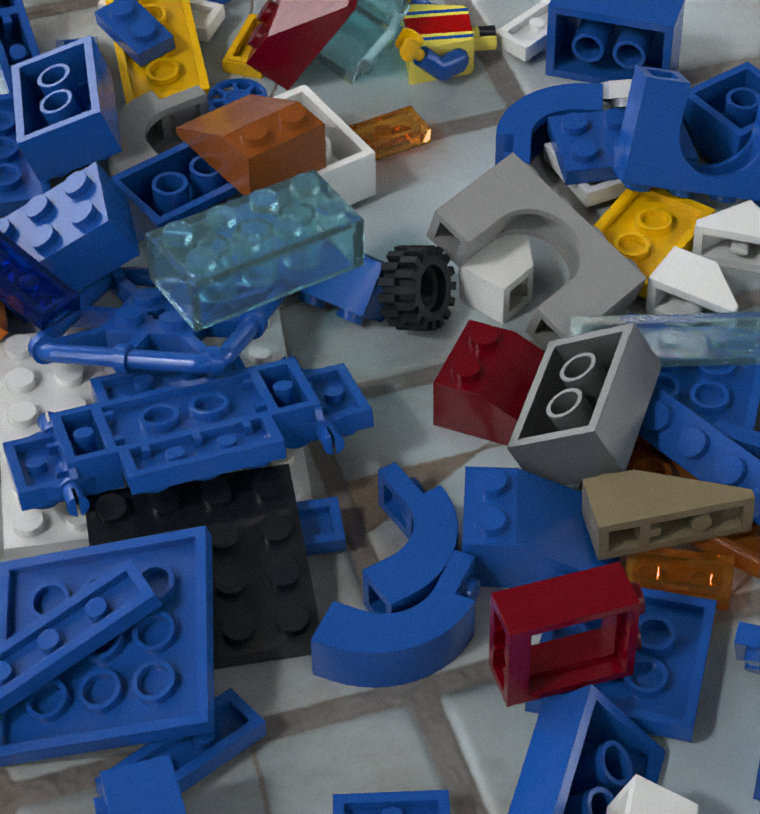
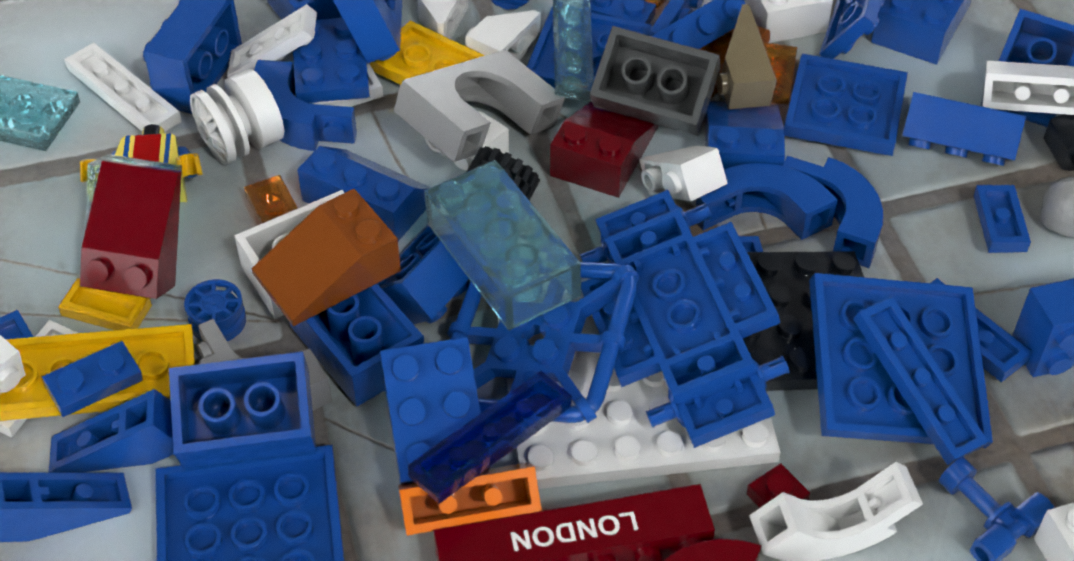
camera: 90 degrees left, 5 degrees up
dark red window [489,561,645,707] -> none
none -> white wheel [190,68,285,165]
none -> blue slope [297,146,438,242]
none -> white slope [639,145,728,201]

